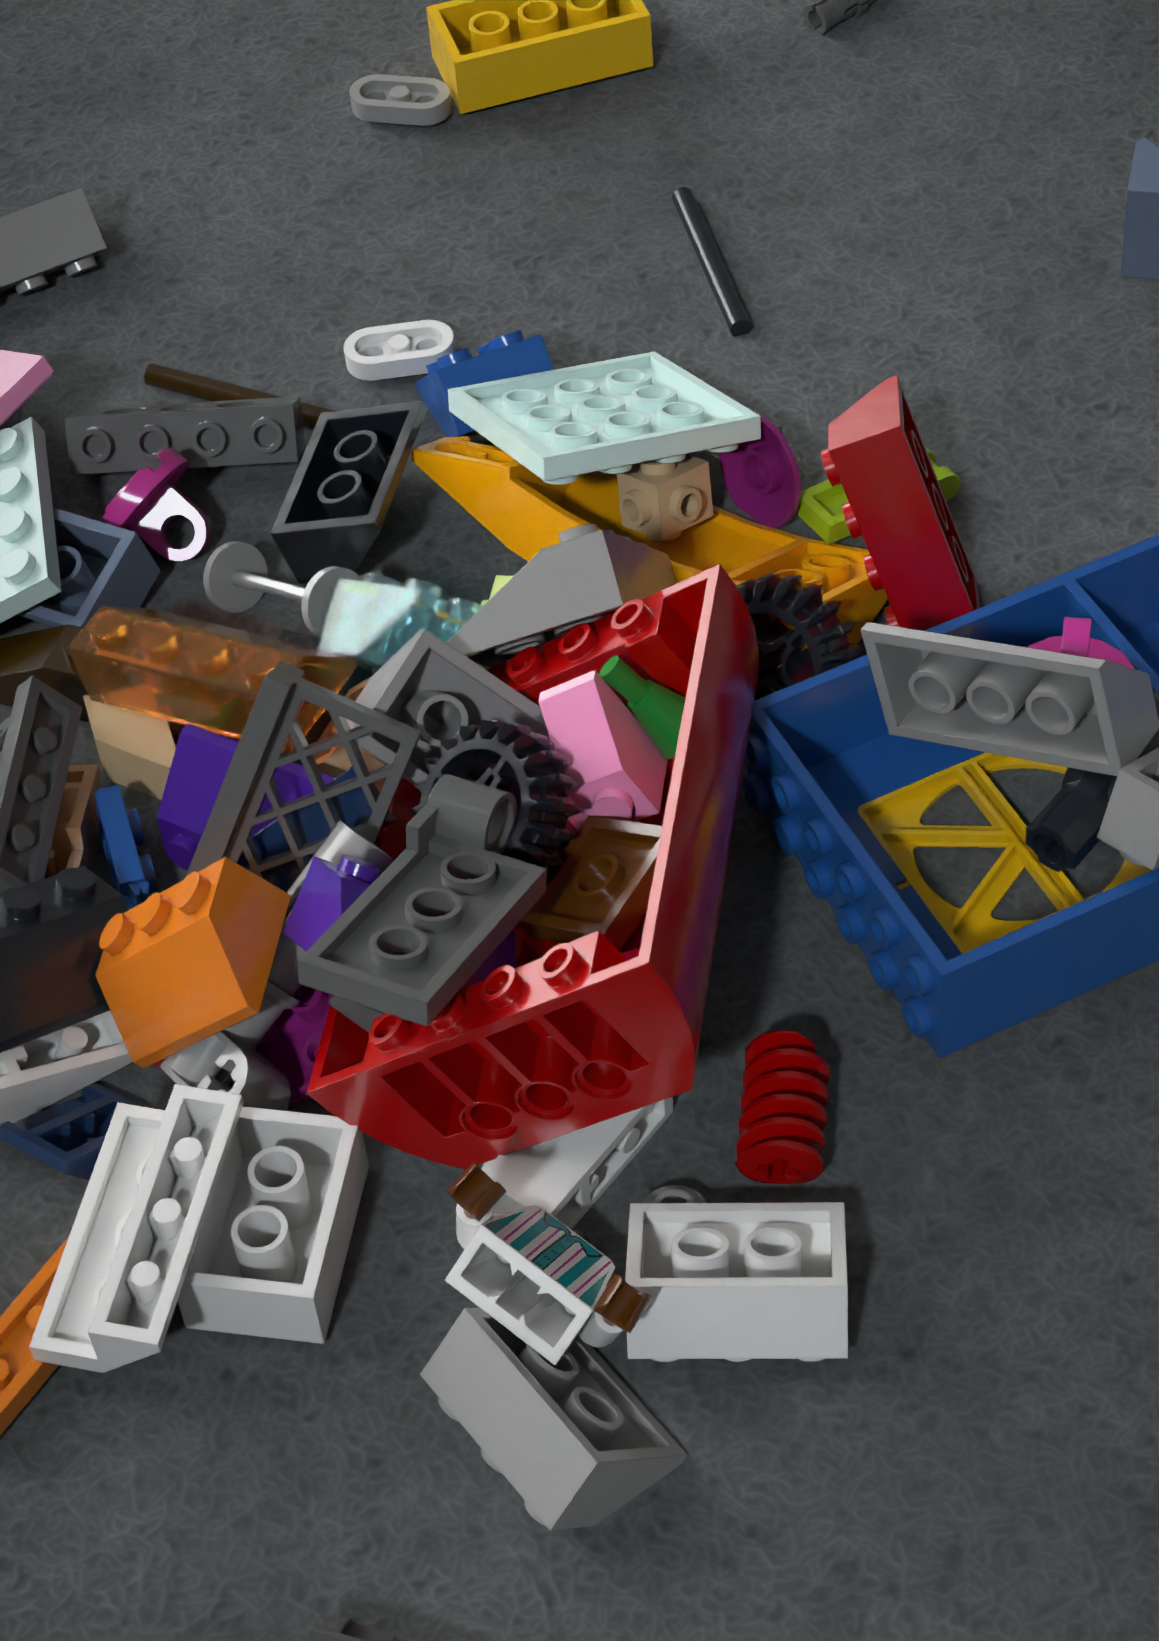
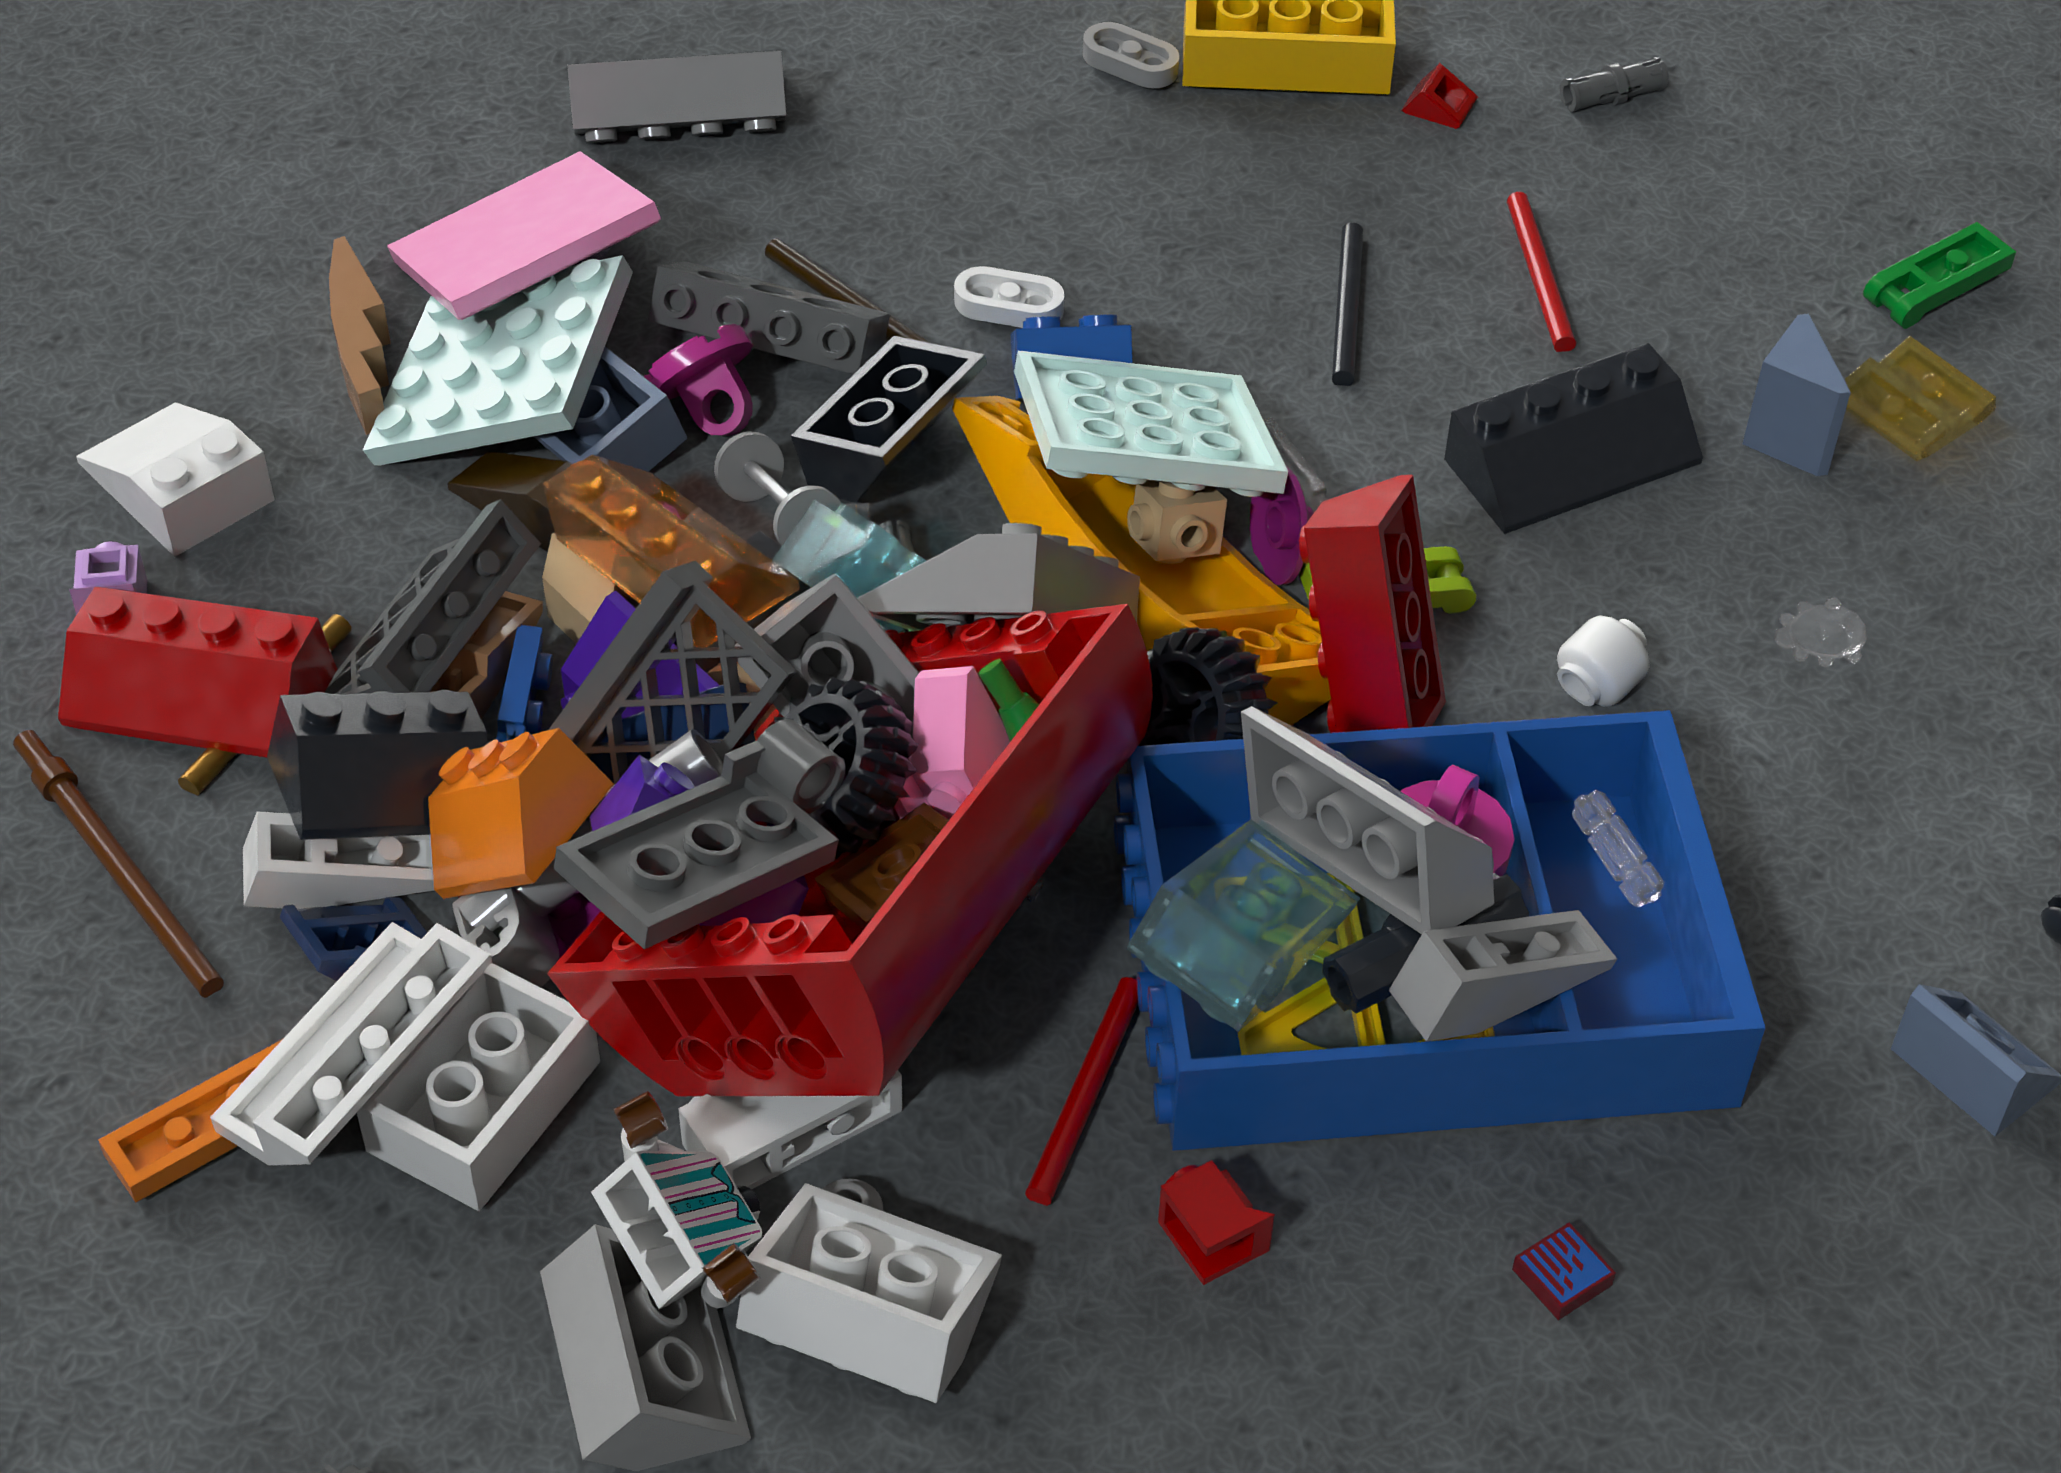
camera: 15 degrees right, 0 degrees up
red piece [735,1031,830,1185] -> none
none -> red bar [1025,977,1138,1206]
none -> clear light blue slope [1126,819,1360,1032]
none -> red window [1158,1160,1275,1285]
none -> red slope [1401,63,1478,129]
none -> black slope [1444,343,1703,534]
none -> red bar [1507,192,1576,352]
none -> white head [1557,615,1650,707]

